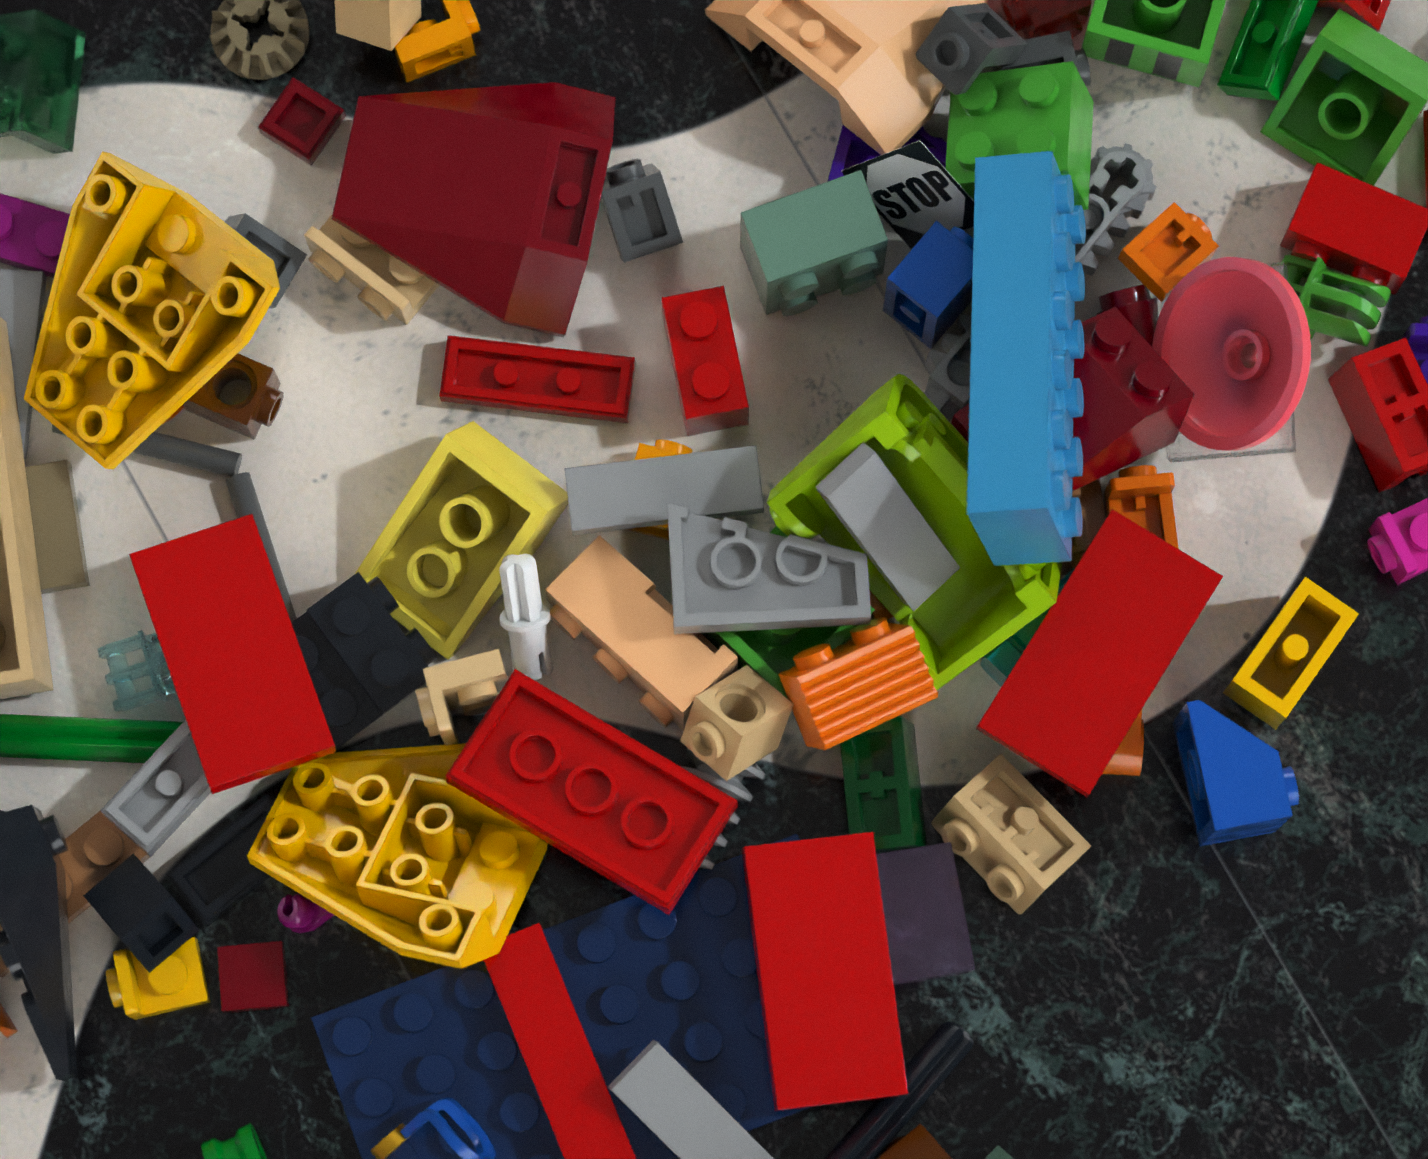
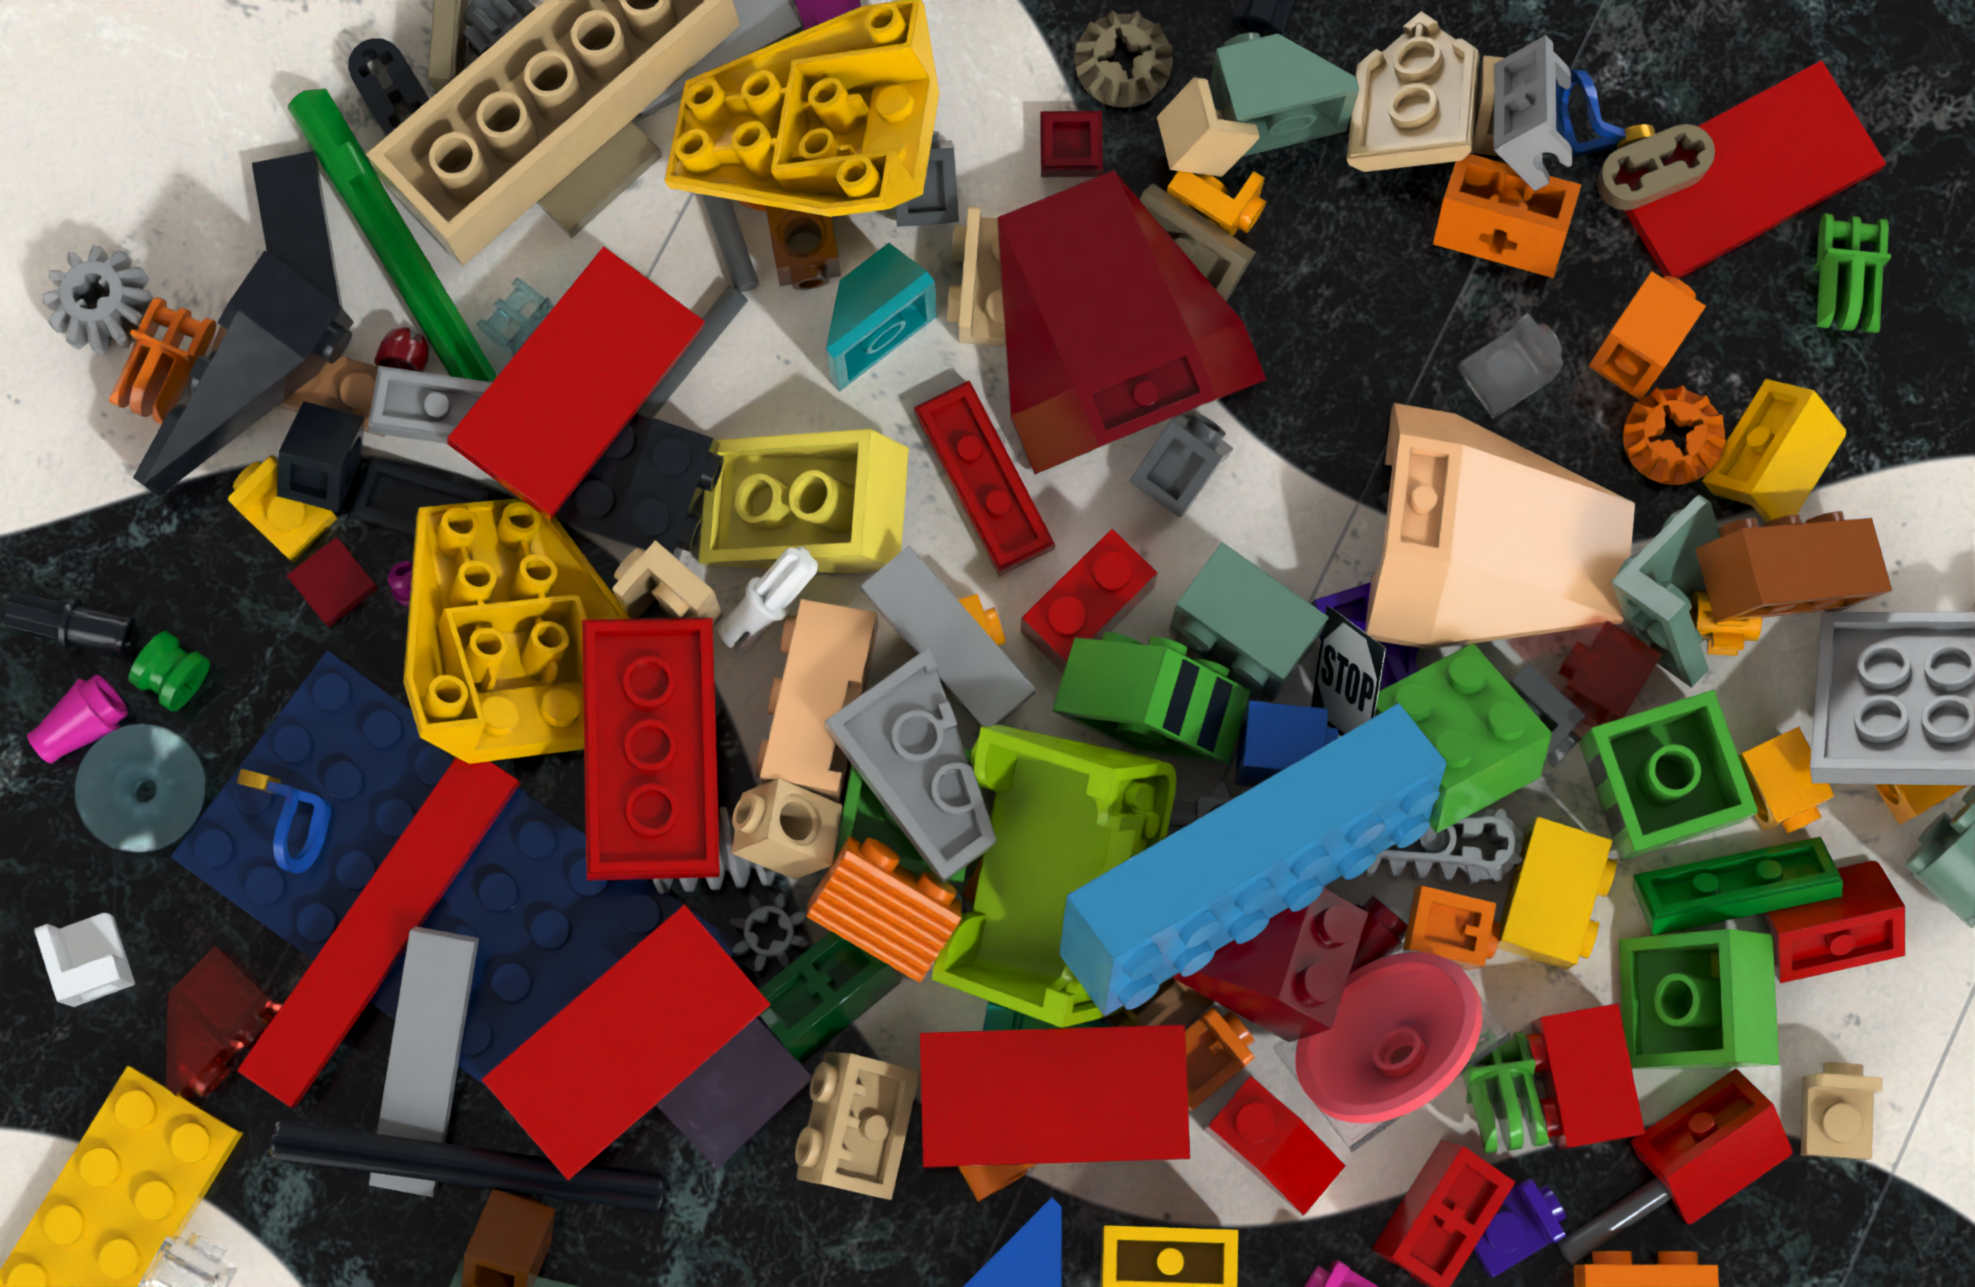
camera: 55 degrees right, 0 degrees up
light grey tile [815,442,960,612] -> none
dark grey bracket [916,3,1028,95] -> none
none -> dark red hinge [374,327,429,372]
none -> dark grey gear [730,893,810,974]
none -> teal slope [826,243,937,392]
none -> bright green brick [1052,632,1251,764]
none -> dark tan plate [1139,183,1256,301]
none -> red slope [1203,1076,1346,1216]
none -> yellow brick [1497,817,1617,970]

